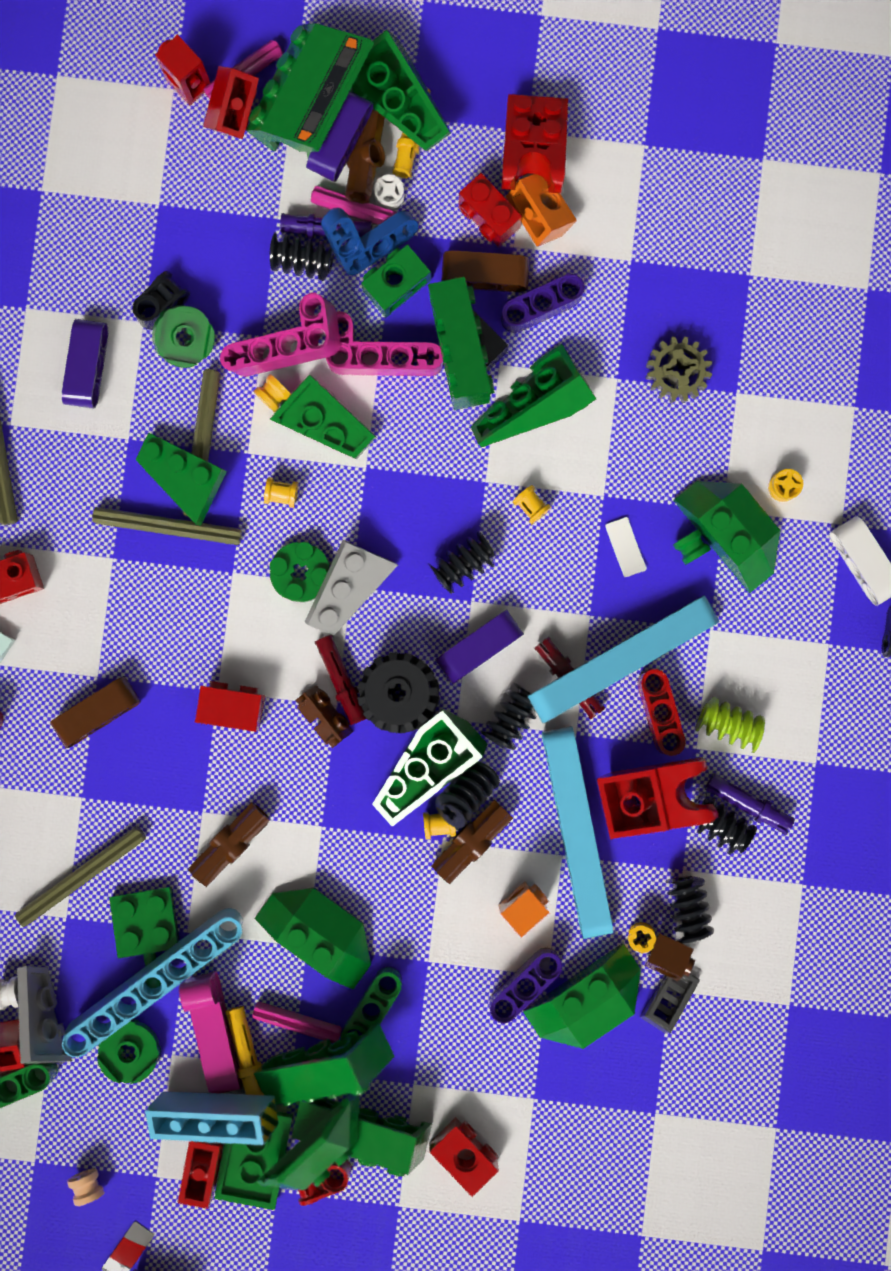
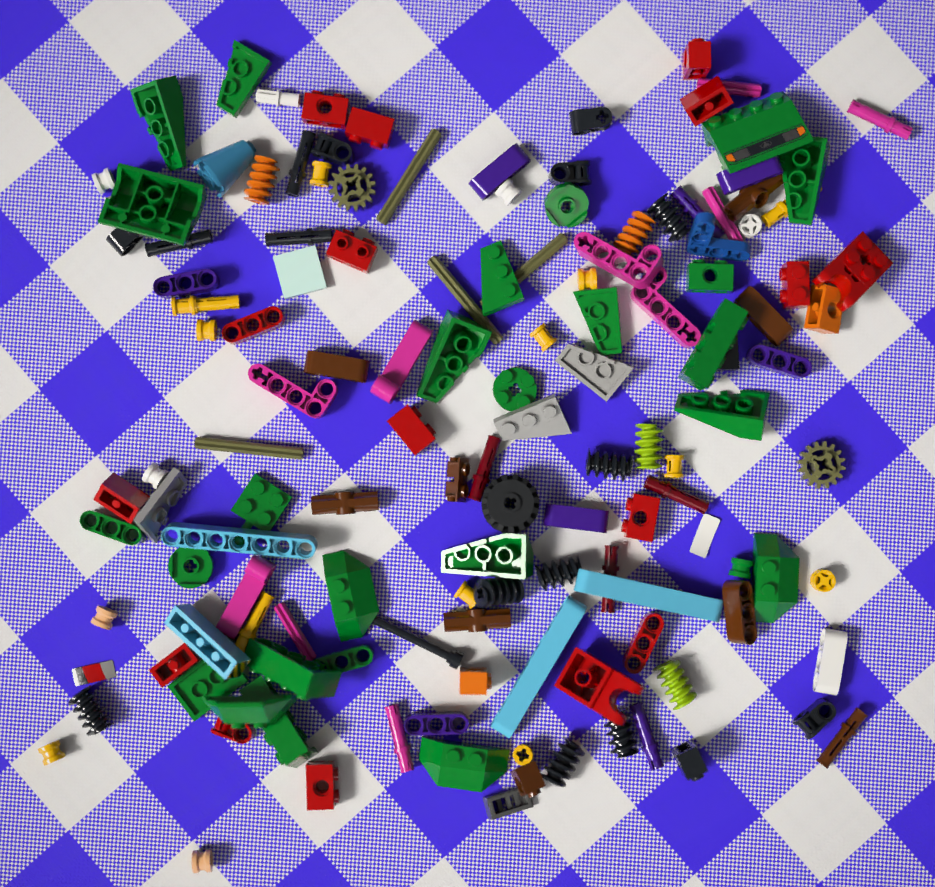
camera: 40 degrees right, 0 degrees up
none -> dark pink beam [248,364,338,419]
none -> dark pink beam [370,320,434,404]
none -> black piece [372,616,464,670]
none -> dark pink pin [384,704,415,773]
none -> green wedge [416,309,492,403]
none -> white wheel [495,178,523,206]
none -> light grey wing [555,343,635,402]
none -> black piece [569,107,612,135]
none -> orange piece [613,211,656,258]
none -> red brick [621,493,661,542]
none -> lime piece [634,424,663,469]
none -> dark red pin [643,475,710,514]
none -> black brick [670,740,708,781]
none -> reddish brown beam [722,580,757,645]

